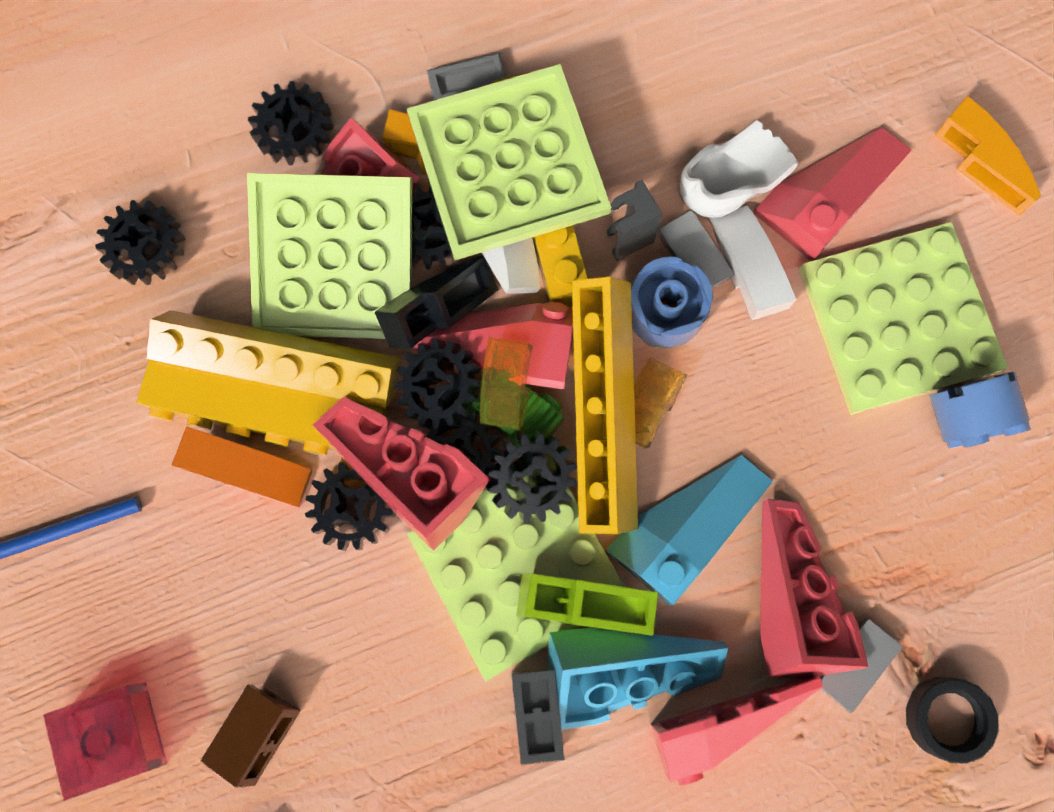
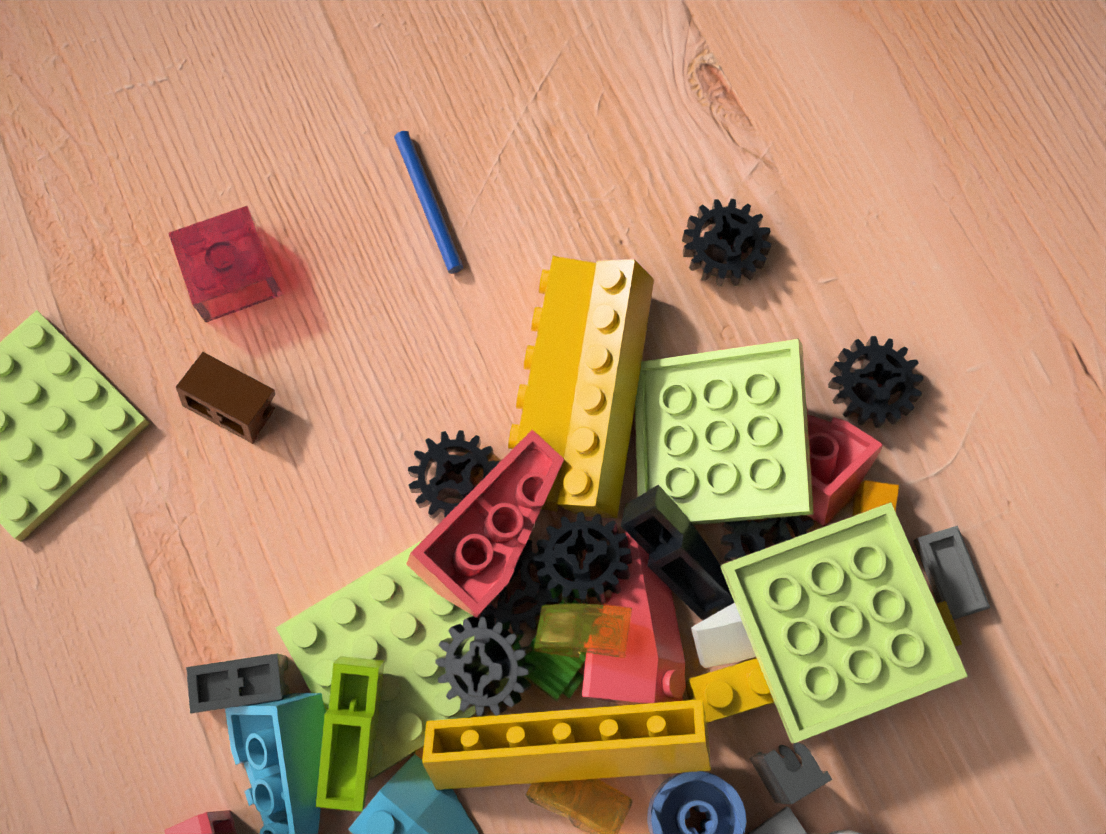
camera: 80 degrees right, 5 degrees down
orange slope [171,426,313,508] -> none

